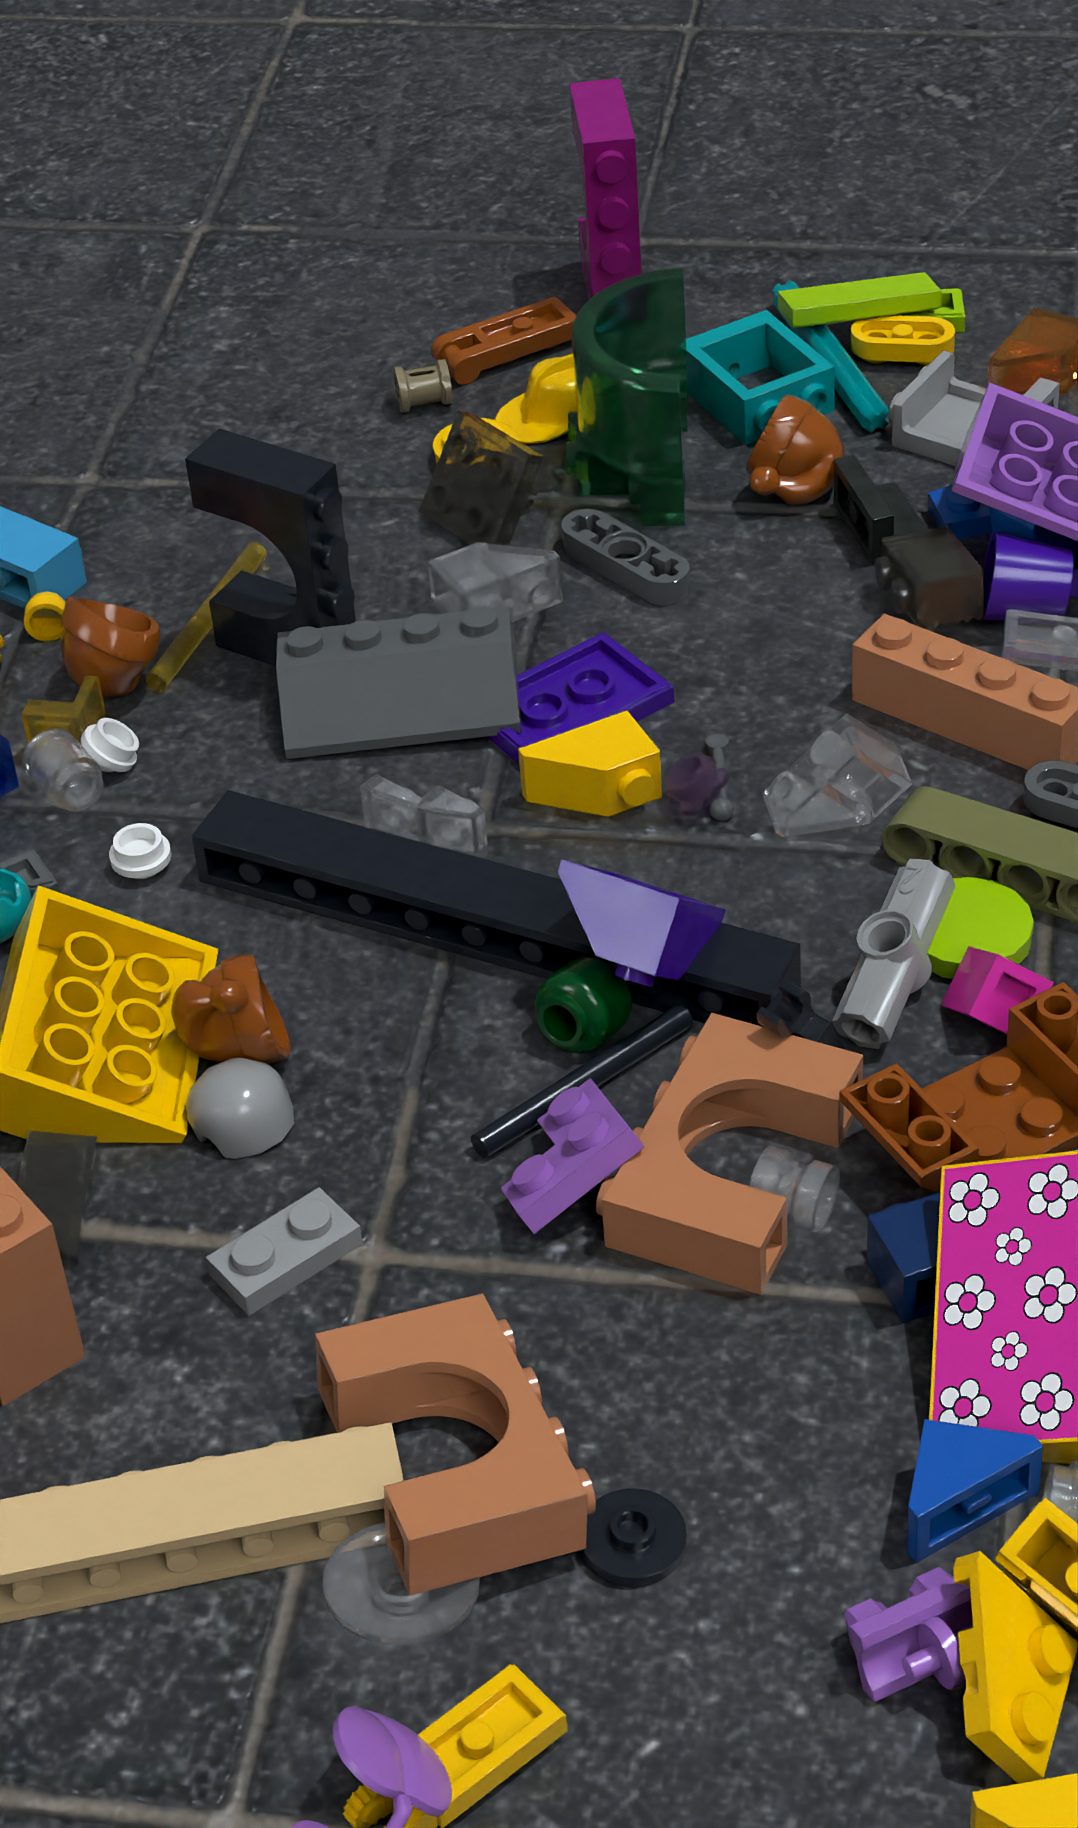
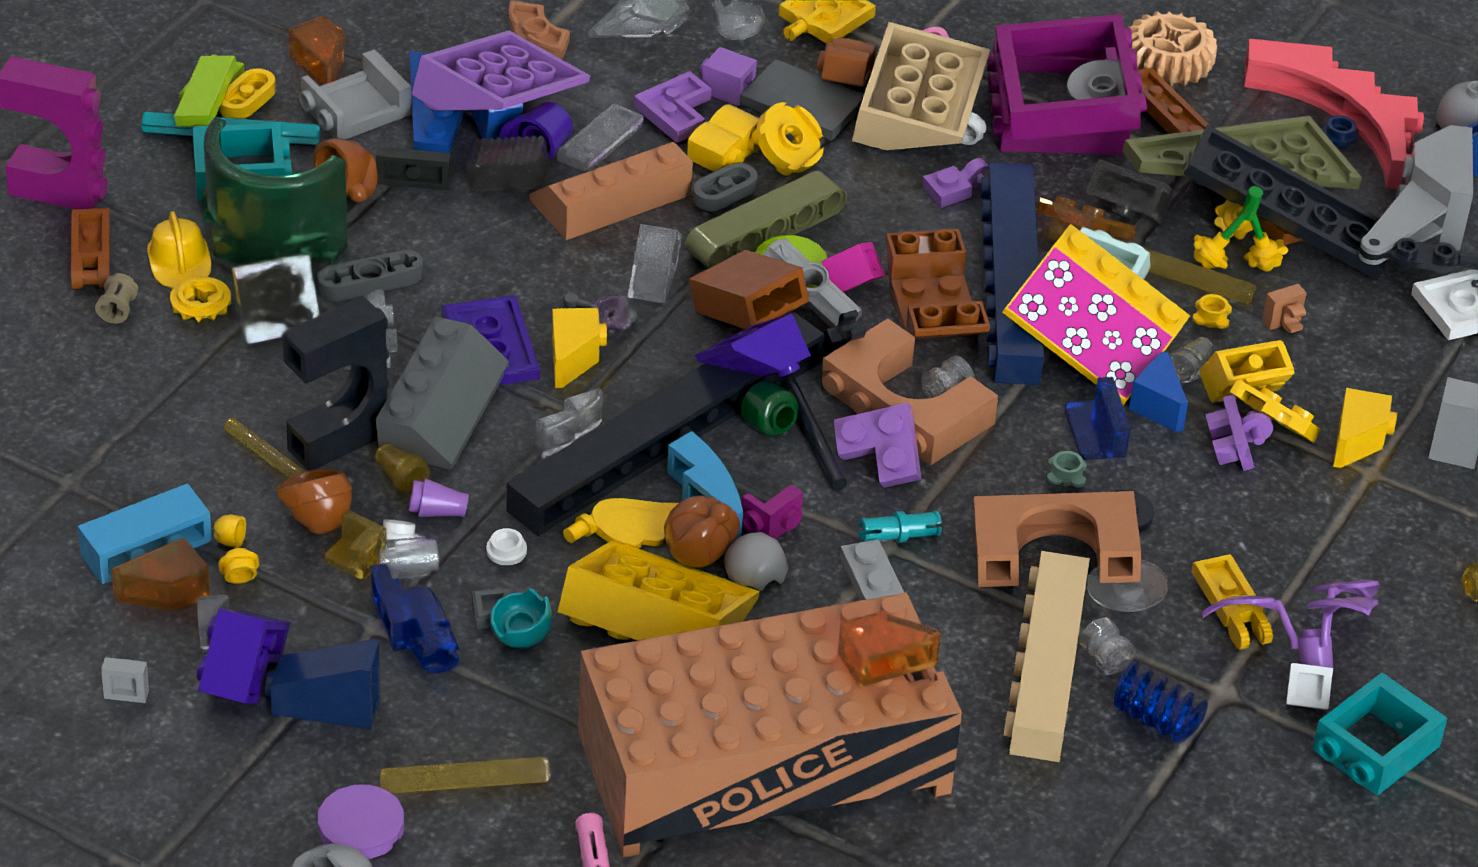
camera: 75 degrees left, 0 degrees up
none -> clear yellow cone [375,444,430,492]
none -> medium lavender cone [408,478,469,517]
none -> yellow animal [563,498,678,549]
none -> dark azure slope [667,431,743,539]
none -> dark orange brick [689,250,809,329]
none -> magenta bracket [741,484,803,539]
none -> teal pin [858,511,942,543]
none -> sand green plate [1047,451,1087,487]
none -> clear blue panel [1065,377,1131,460]
none -> clear wheel [1079,617,1136,675]
none -> clear blue piece [1114,659,1208,744]

